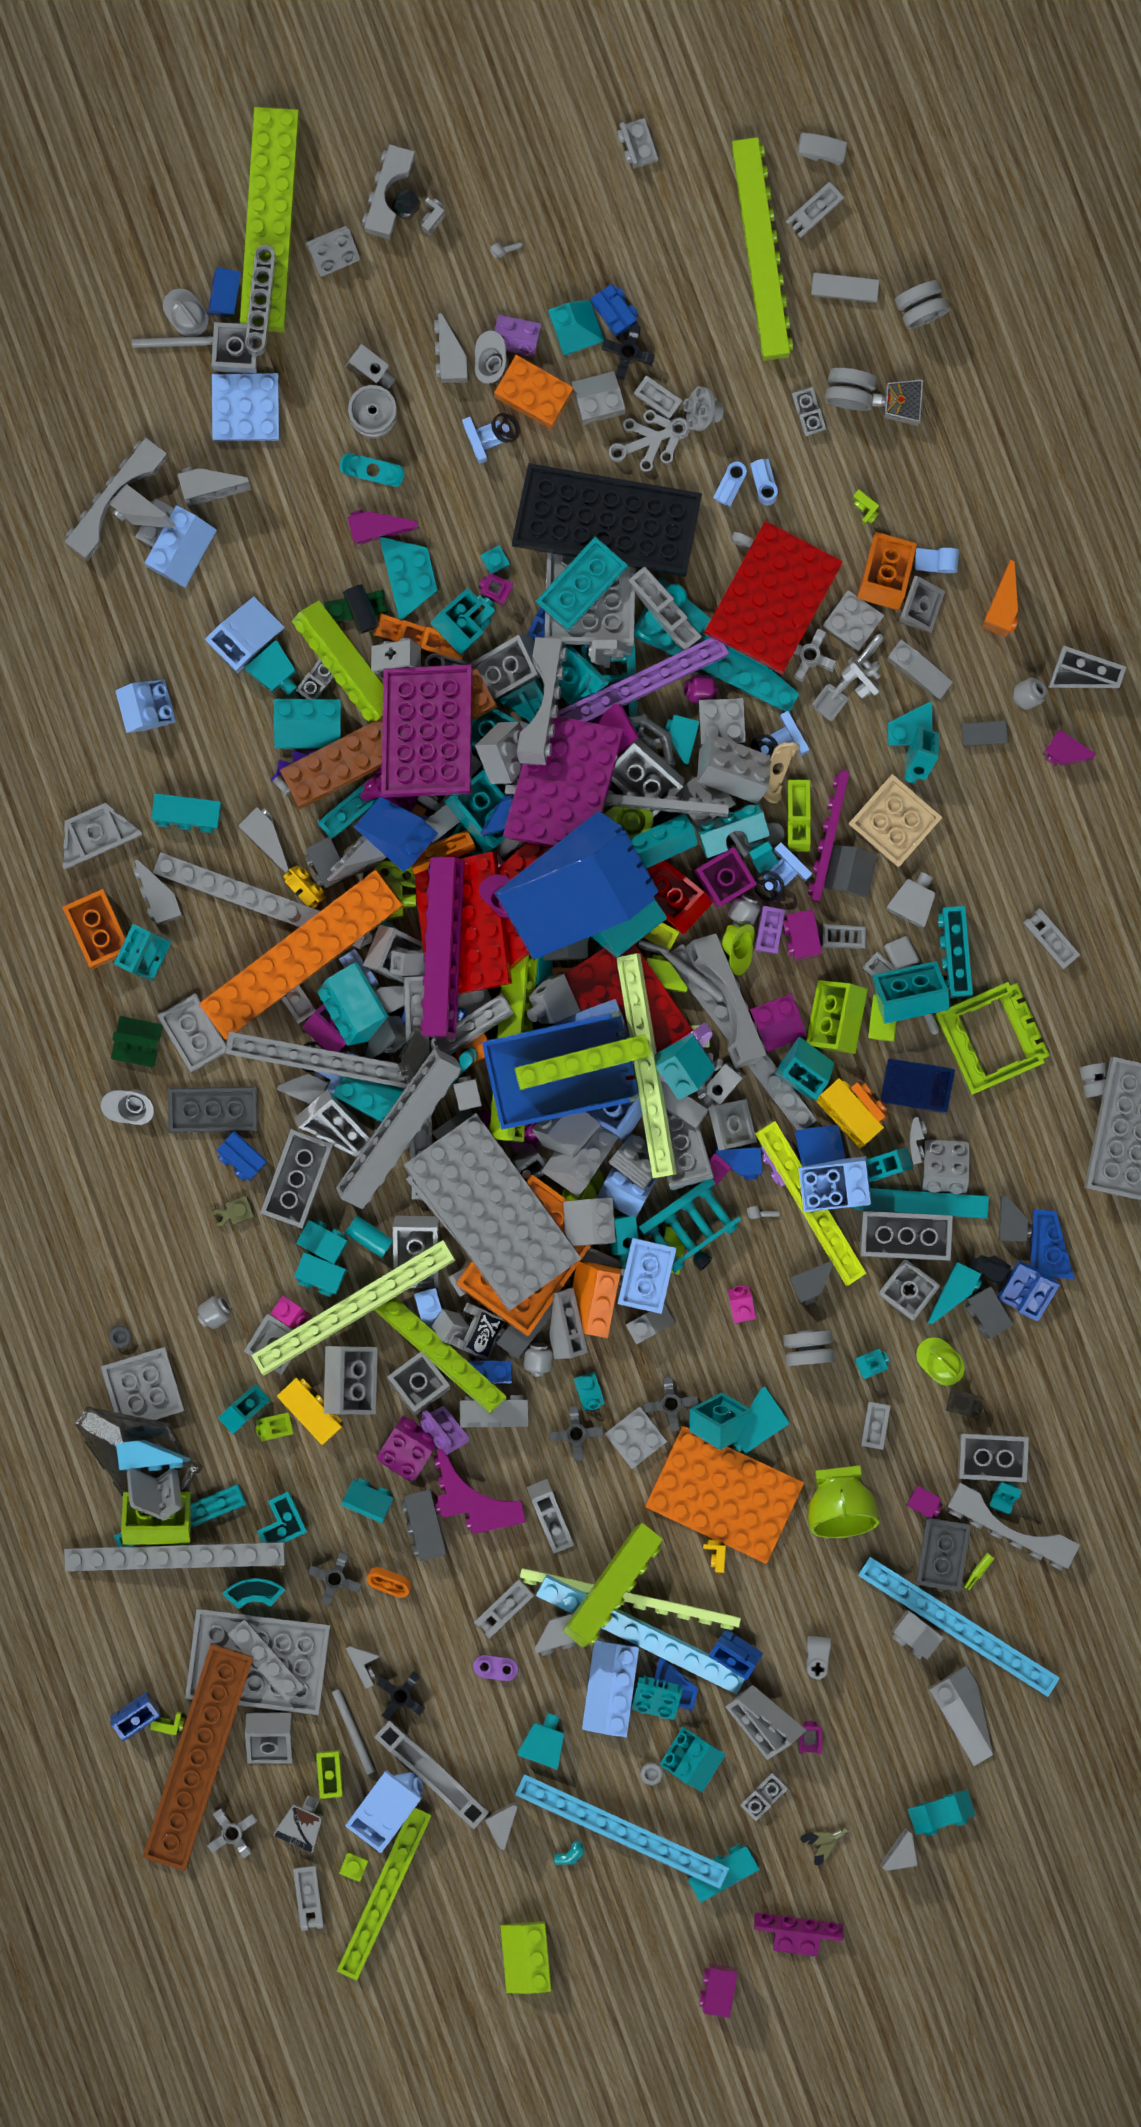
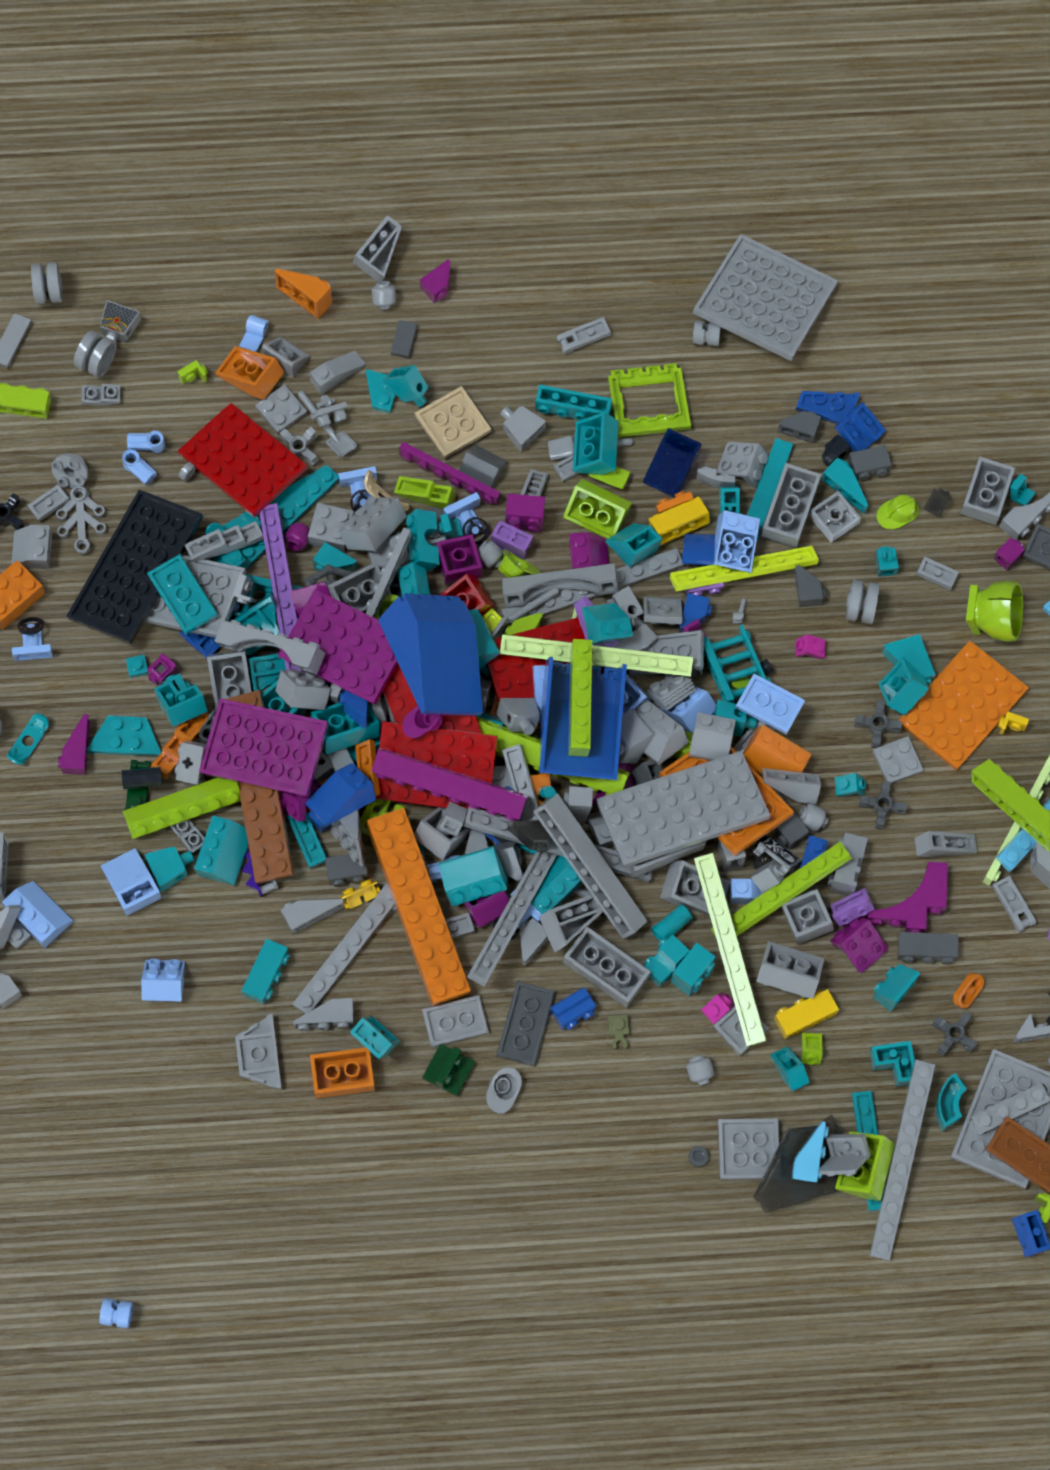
camera: 80 degrees left, 15 degrees down
light grey slope [626,1304,675,1345] -> none

